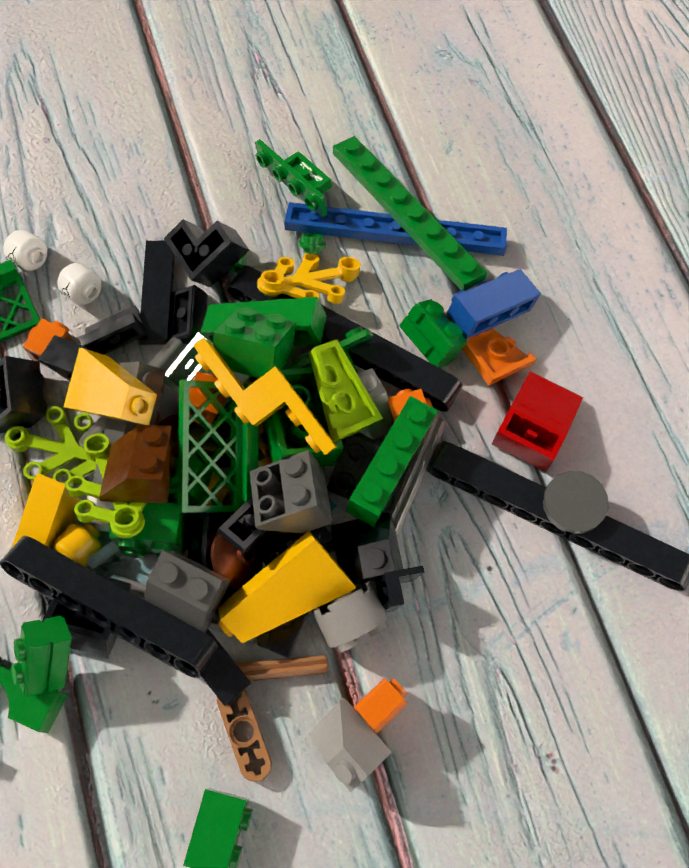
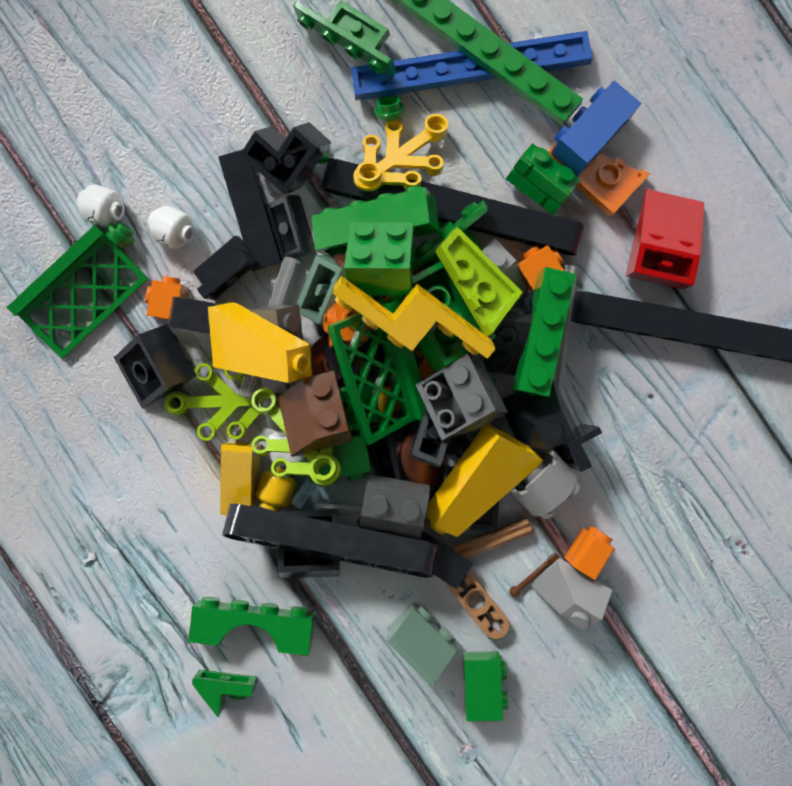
camera: 15 degrees left, 20 degrees up
green brick [11,616,72,697] -> none
dark grey tile [543,471,609,534] -> none
none -> green plate [106,221,135,249]
none -> sand green slope [387,602,456,686]
none -> reddish brown hinge [509,553,559,598]

